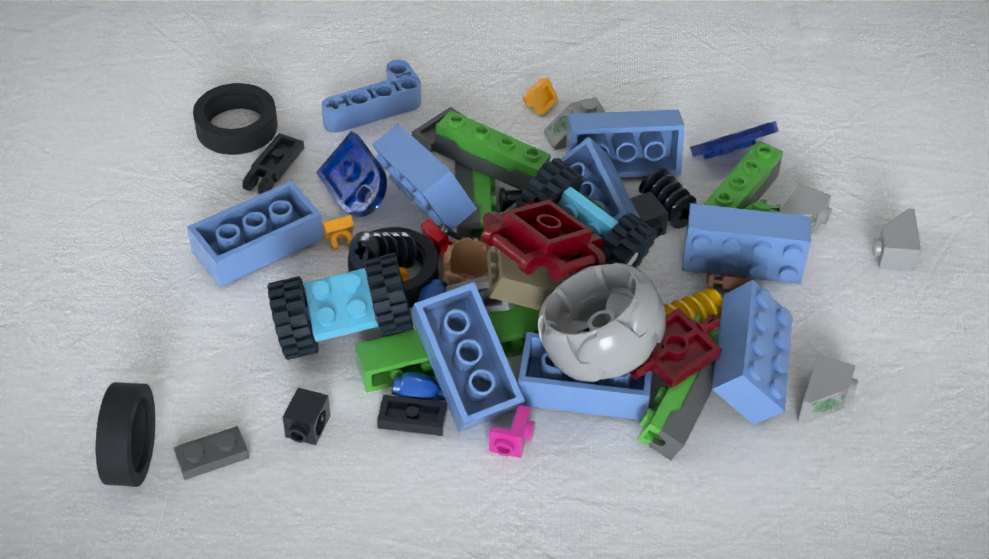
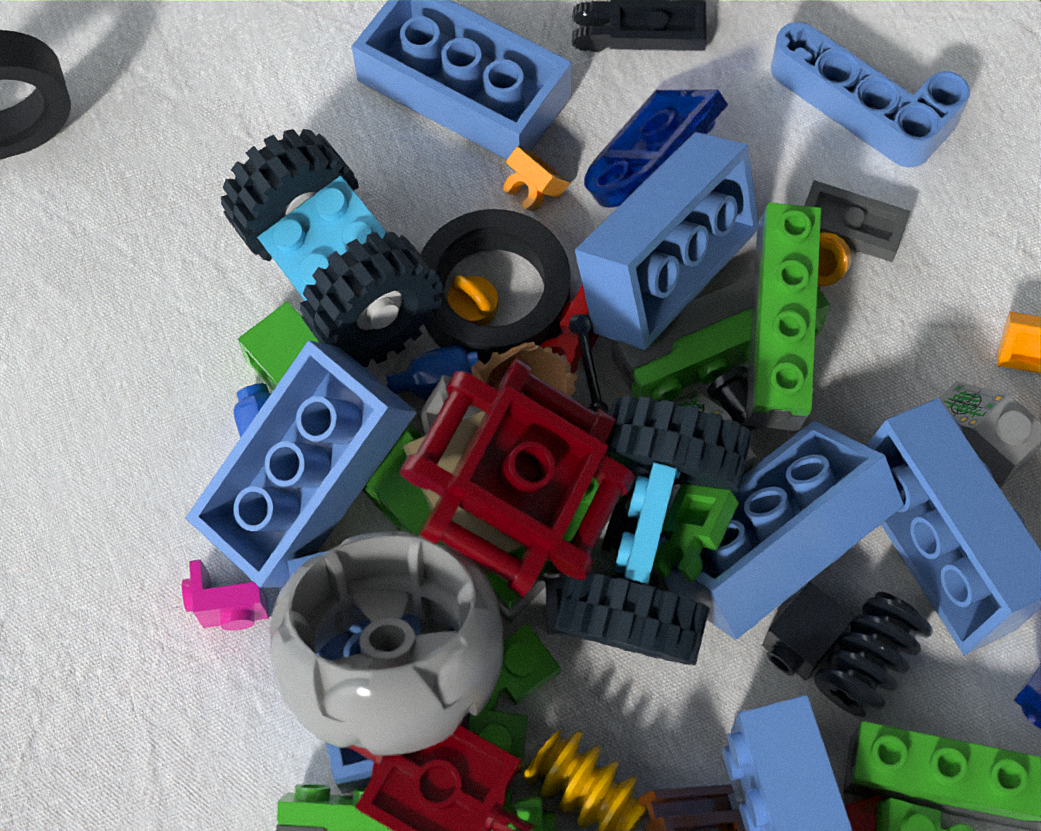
camera: 70 degrees right, 20 degrees up
dark grey plate [173,426,249,480] -> none
black brick [282,387,331,445] -> none
black piece [349,231,418,270] -> none
black plate [377,395,448,436] -> none

